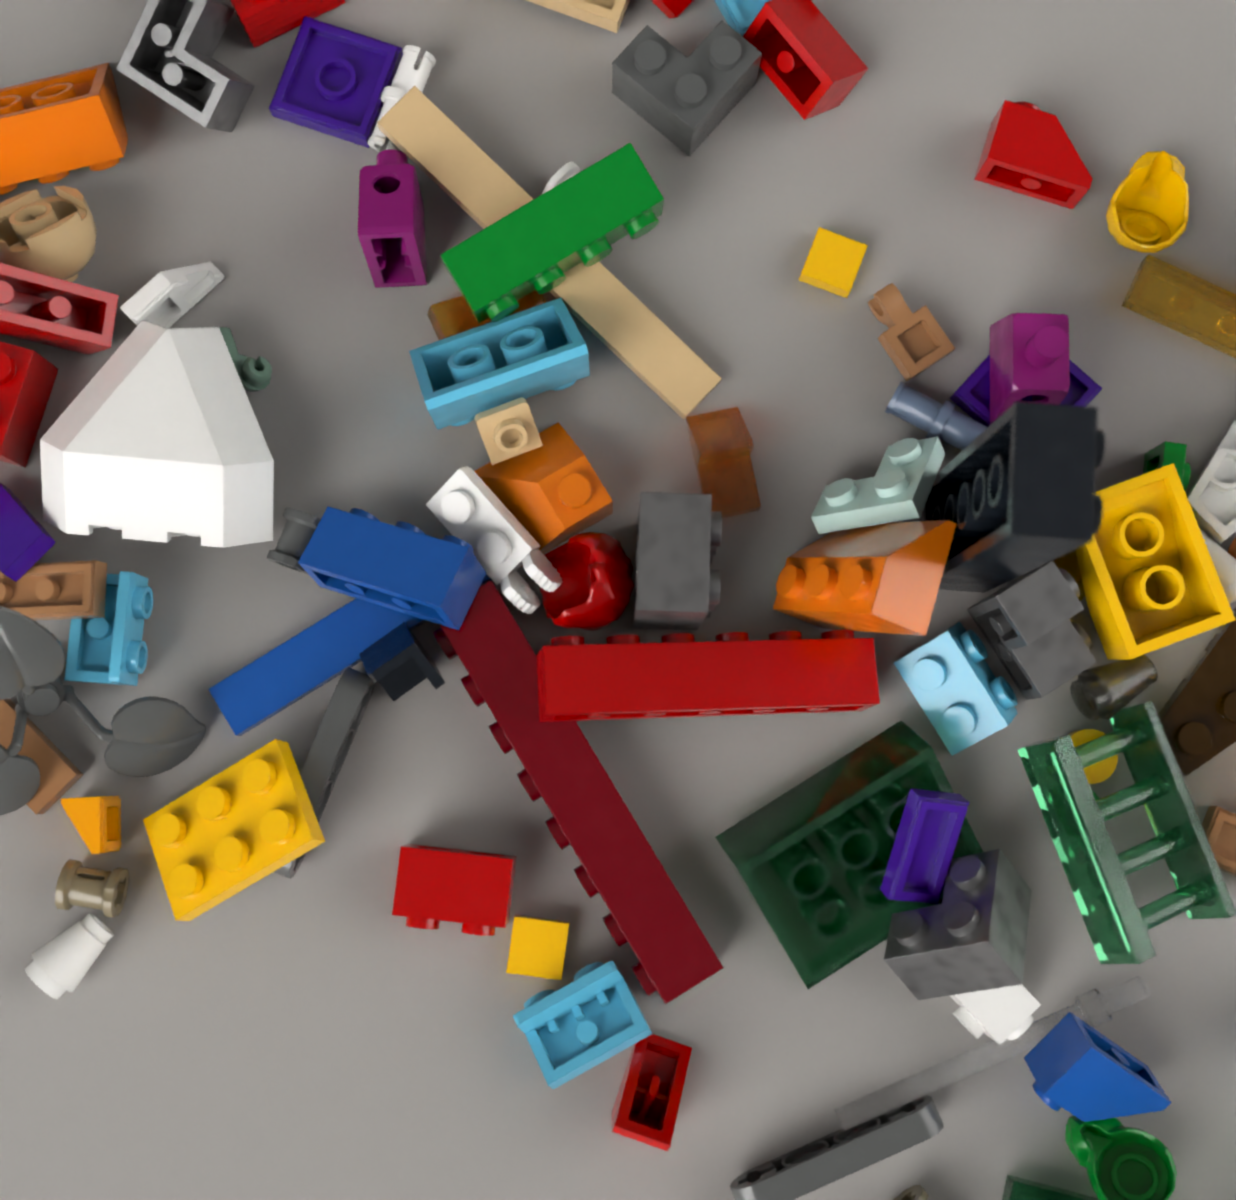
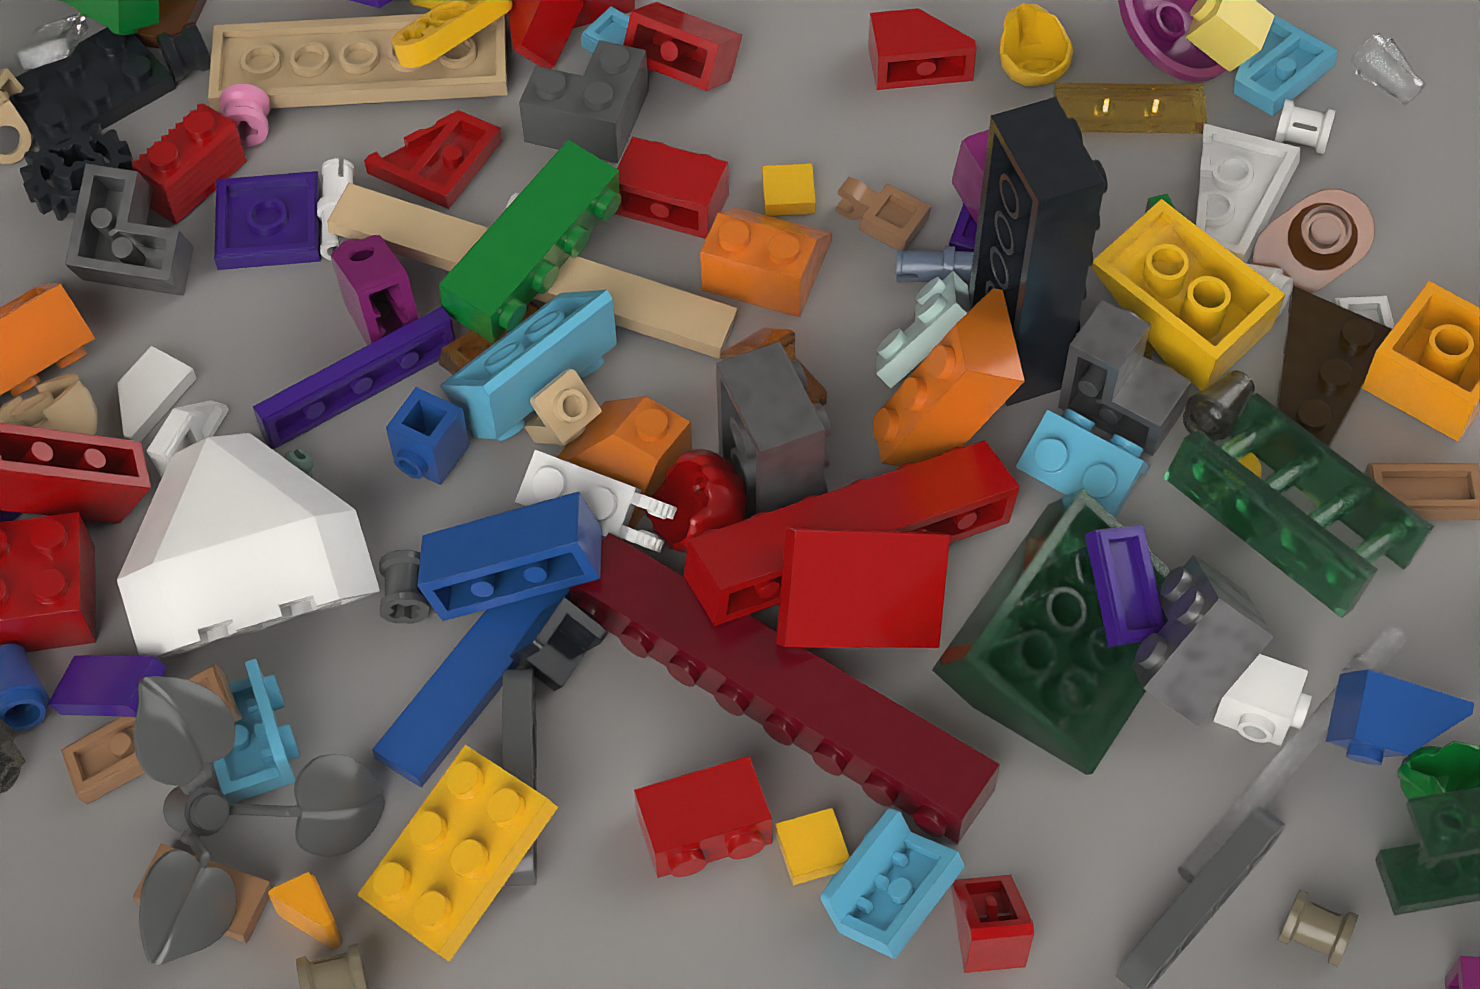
camera: 20 degrees left, 25 degrees down
none -> white tile [117,346,197,442]
none -> dark purple tile [253,306,457,449]
none -> red wing [364,110,502,210]
none -> blue brick [386,387,470,485]
none -> red brick [615,136,729,239]
none -> orange slope [700,207,832,317]
none -> red tile [776,527,950,648]

